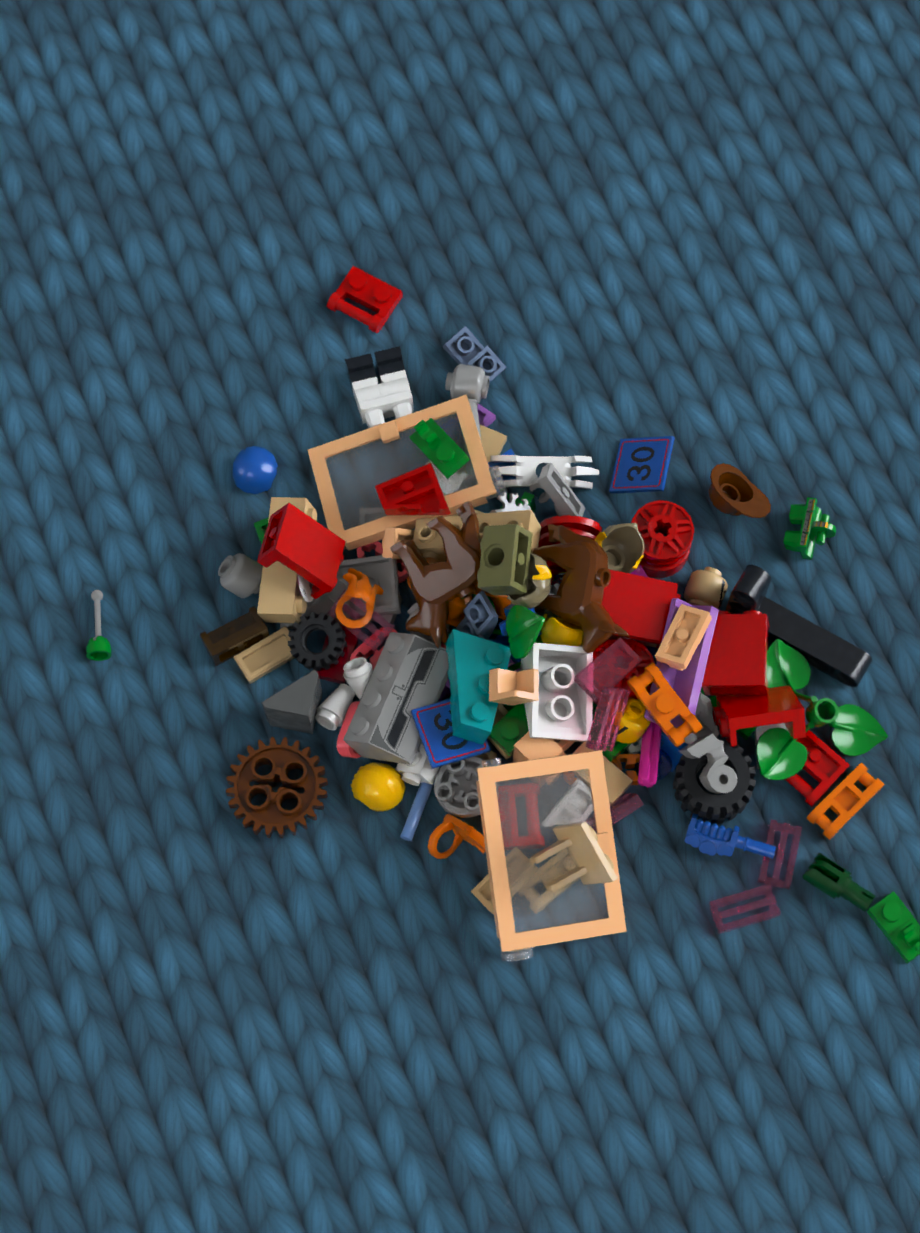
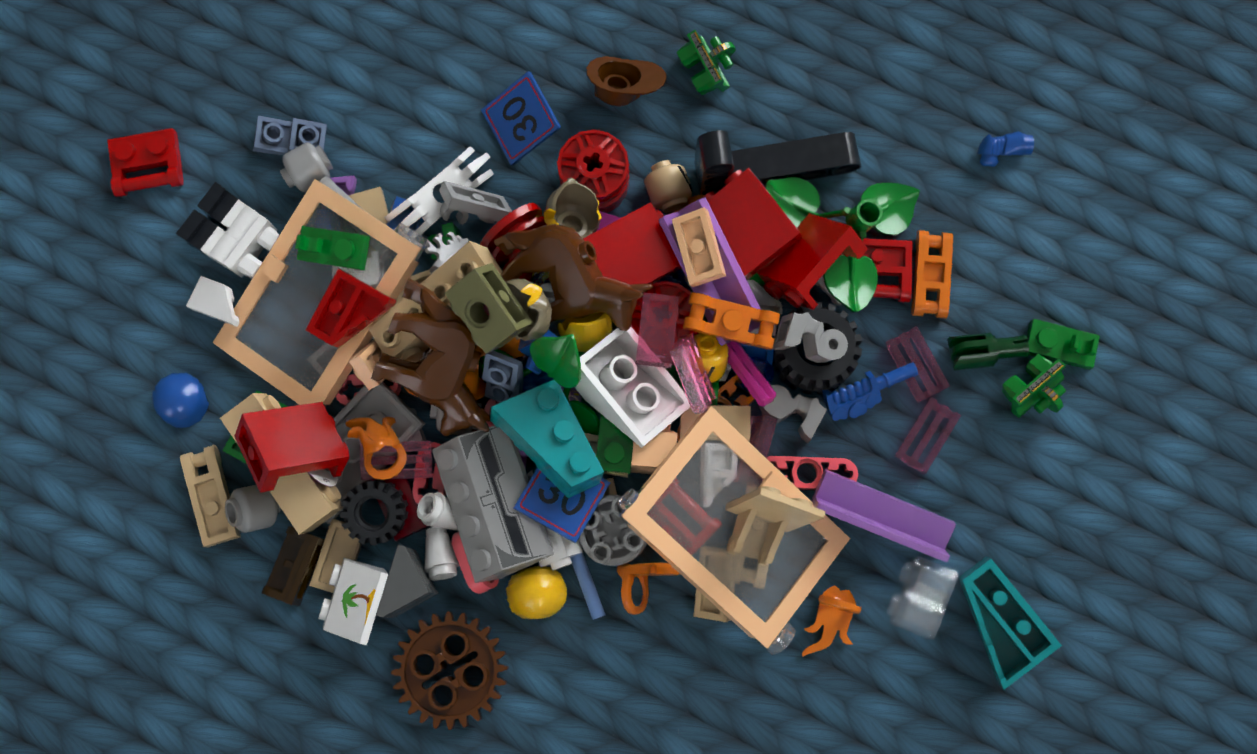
camera: 40 degrees left, 10 degrees up
green hinge [86,590,111,661] -> none
light nougat panel [489,668,539,706] -> none
none -> tan plate [180,445,241,548]
none -> white tile [186,276,240,327]
none -> white slope [318,558,388,645]
none -> coral beam [756,456,858,490]
none -> light grey leg [759,385,827,444]
none -> orange piece [802,585,862,656]
none -> medium lavender panel [811,469,956,562]
none -> clear brick [887,556,959,640]
none -> teal wedge [958,556,1062,690]
none -> green hips [1002,354,1066,418]

